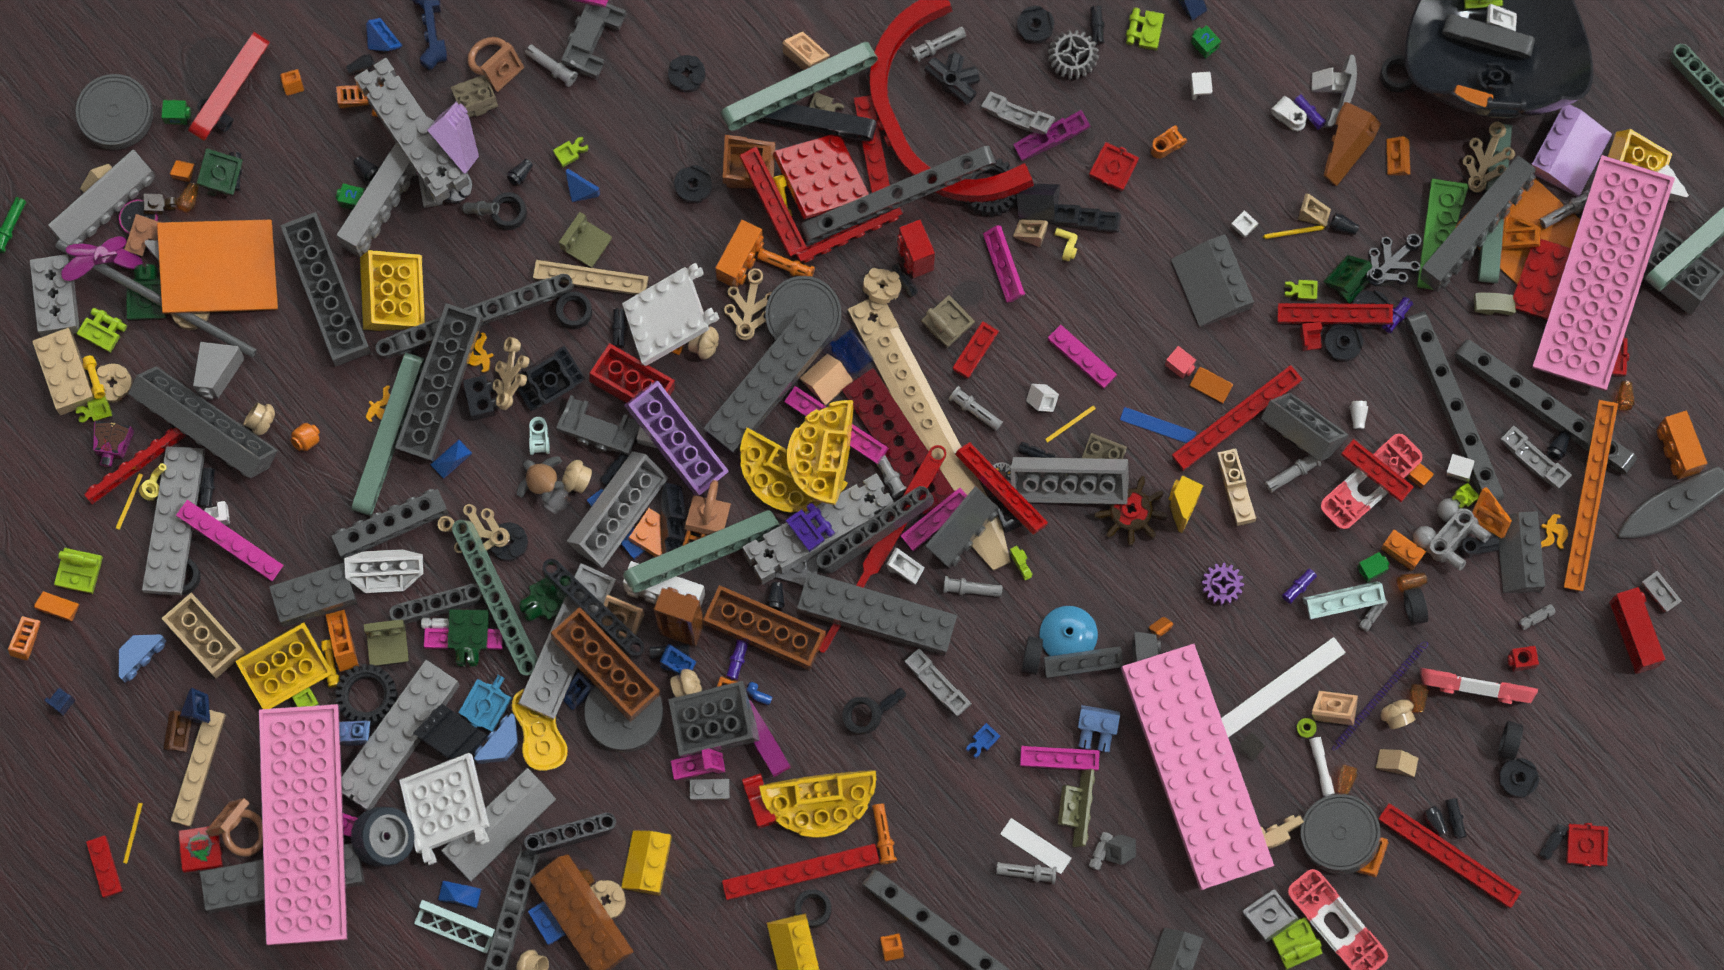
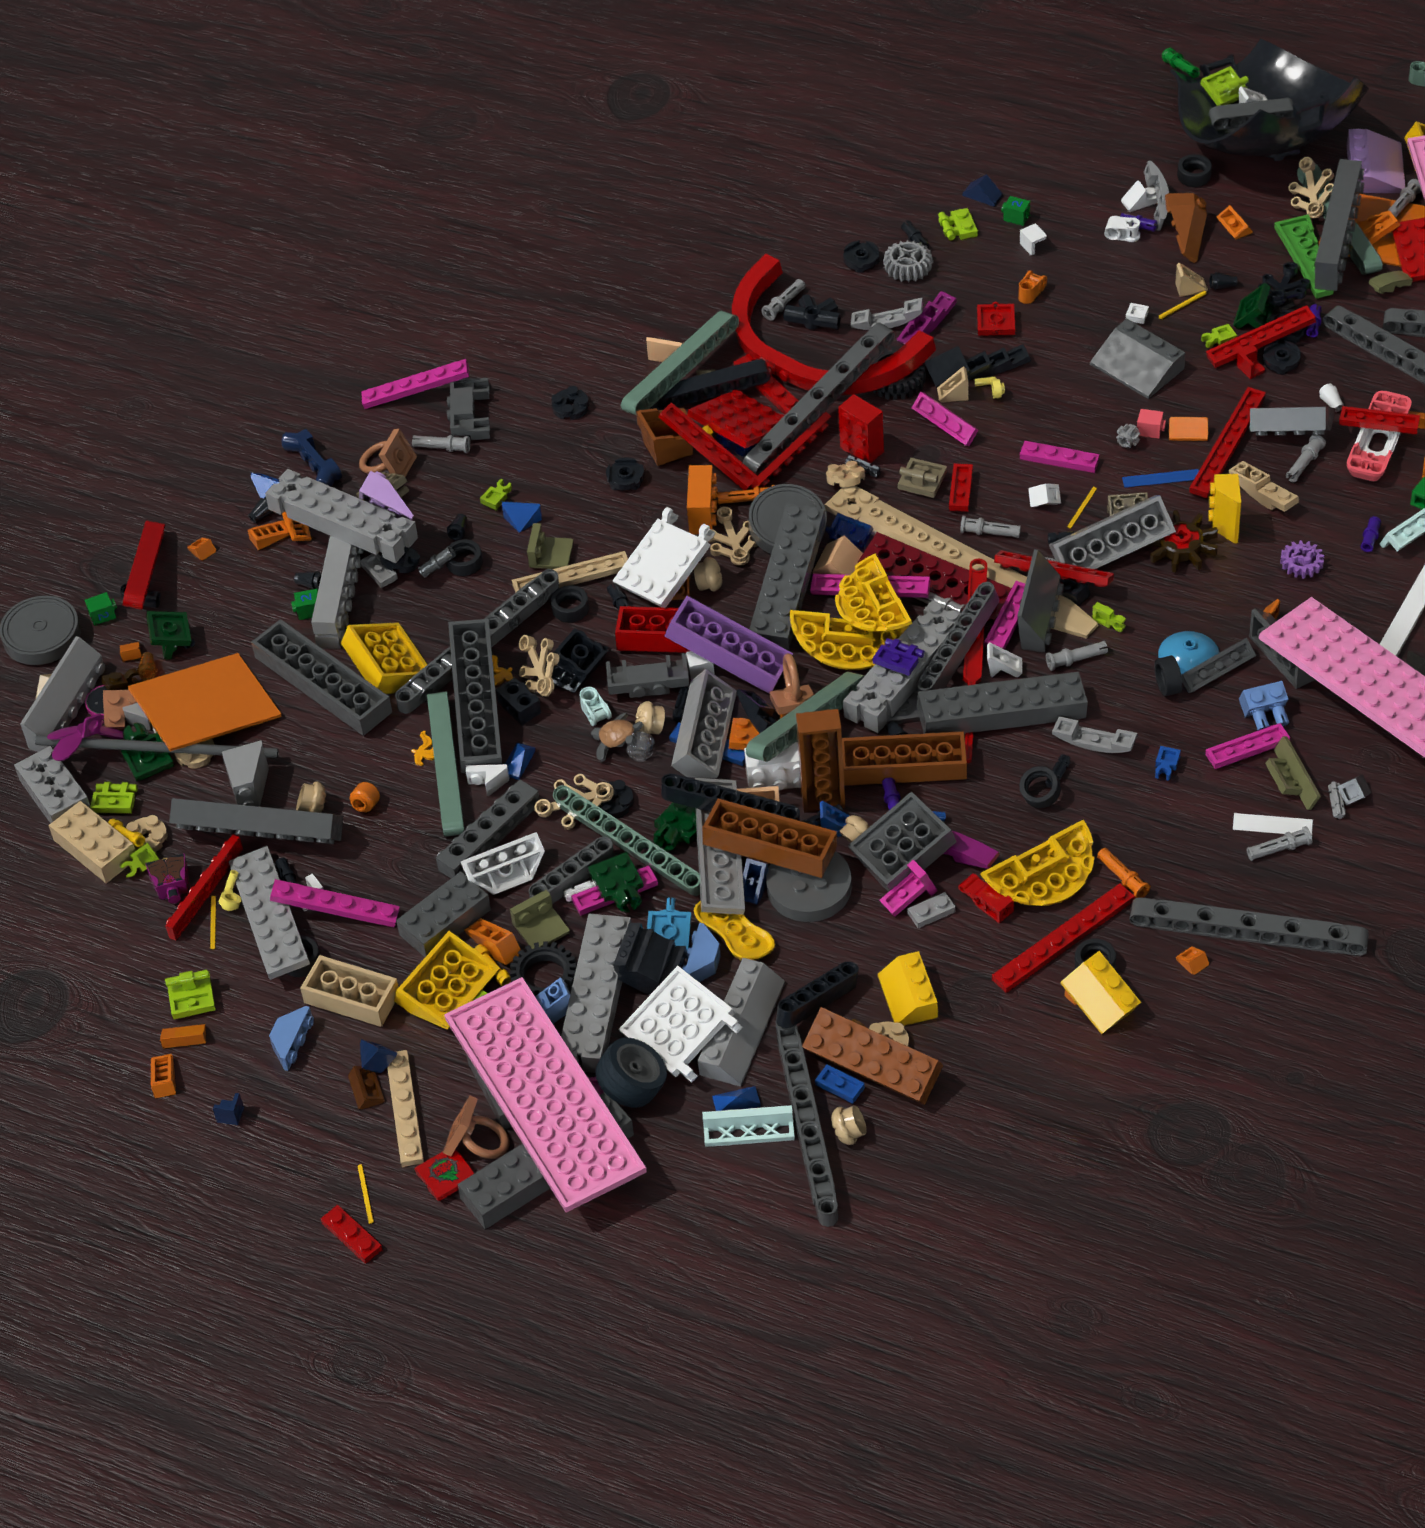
camera: 20 degrees left, 25 degrees down
none -> white slope [466,764,509,796]
none -> light grey gear [1116,423,1140,448]

